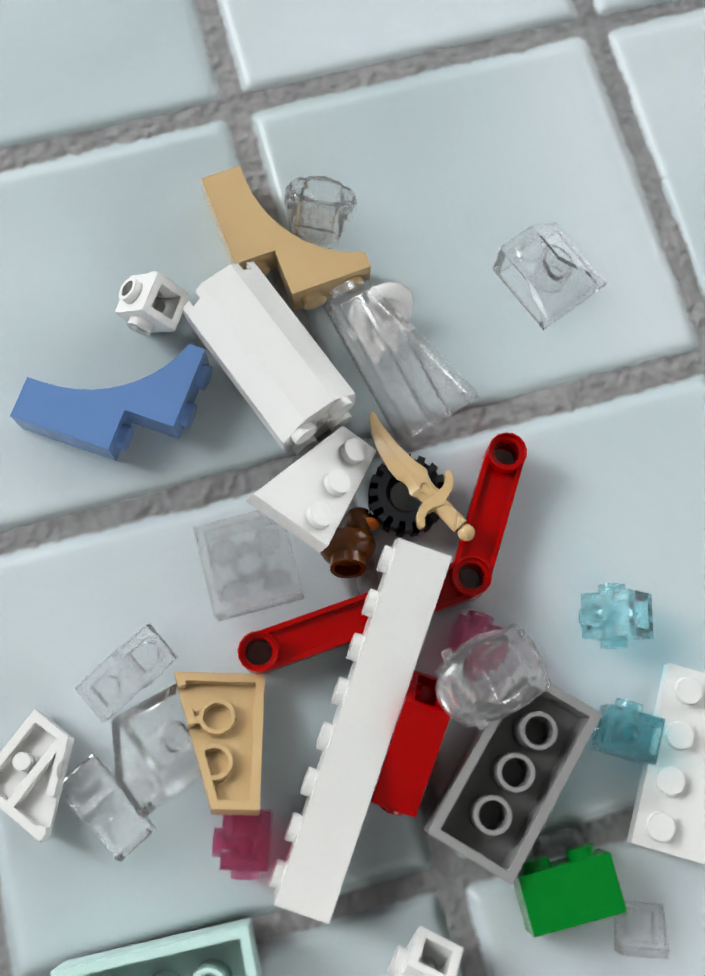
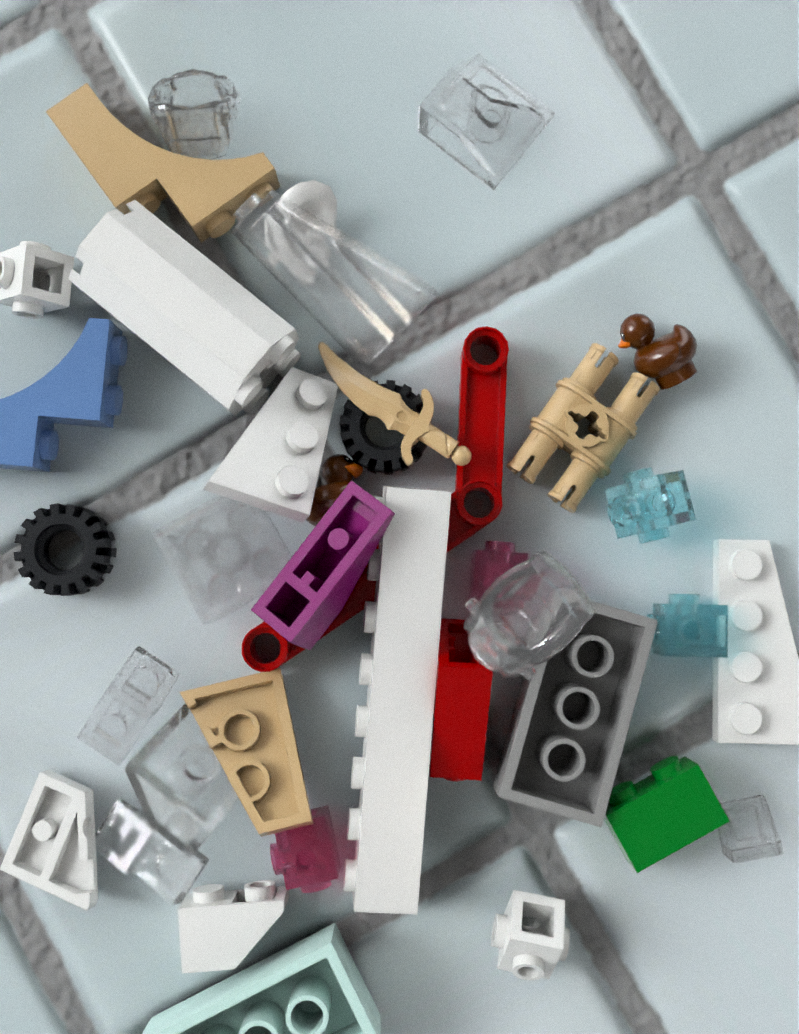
camera: 10 degrees left, 10 degrees up
none -> black tyre [14,503,117,596]
none -> white slope [178,880,290,974]
none -> magenta slope [251,480,395,650]
none -> tan pin [506,343,660,513]
none -> reddish brown animal [618,313,697,390]

